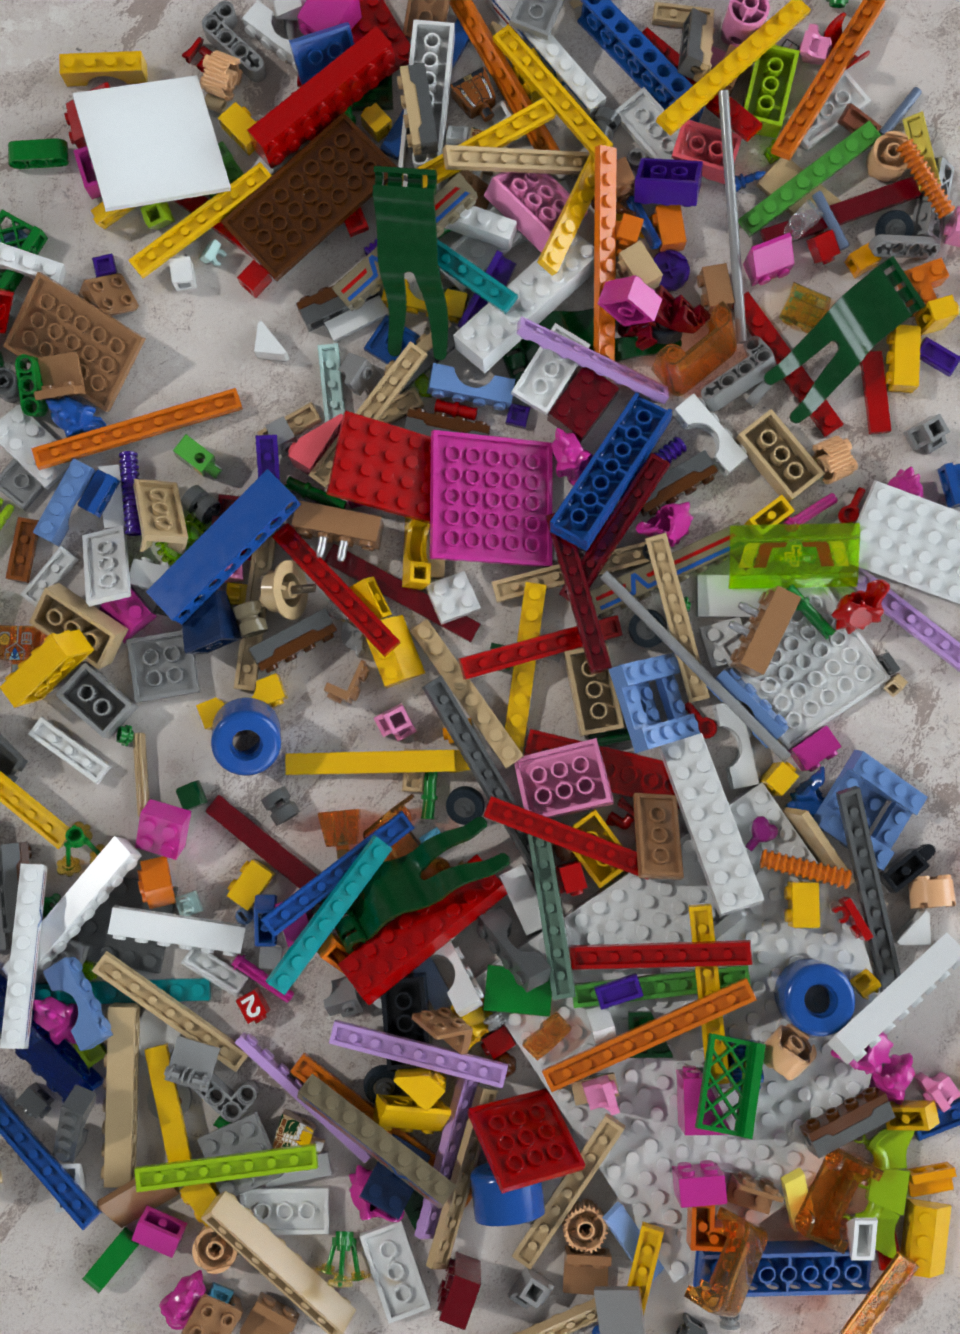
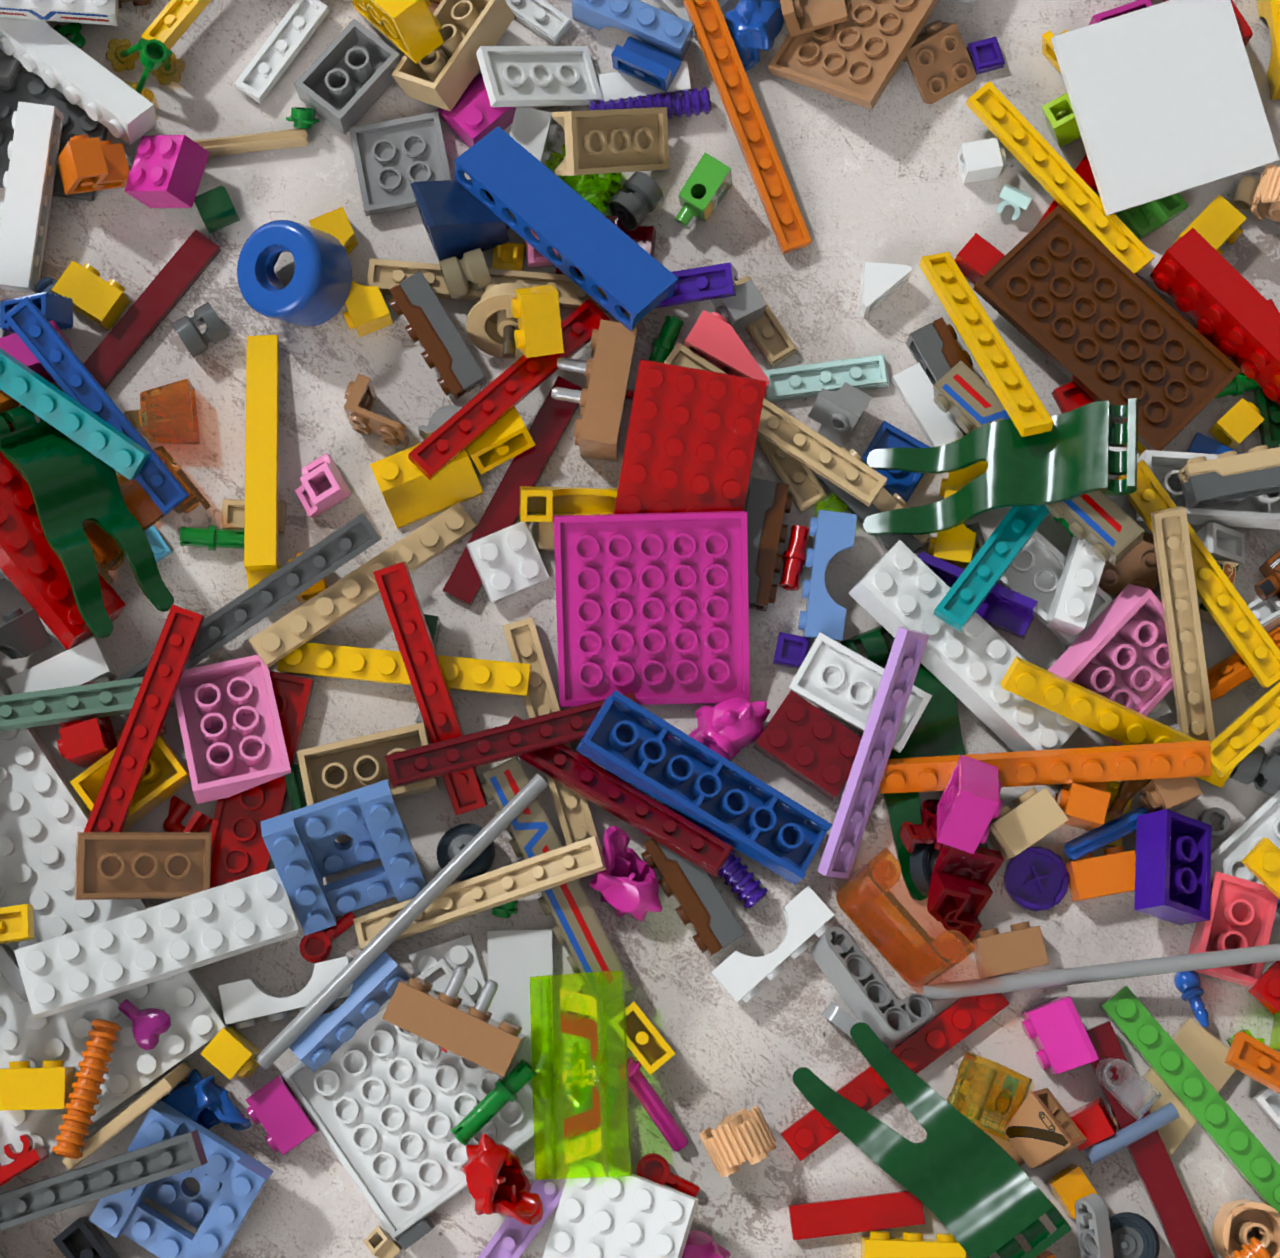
camera: 90 degrees right, 5 degrees down
light aqua tile [175,891,203,916] -> none
black wheel [446,786,485,825] -> none
tan brick [735,409,825,503] -> none
none -> yellow brick [511,284,564,358]
none -> yellow plate [919,252,1054,437]
none -> medium nougat torso [1004,1088,1087,1169]

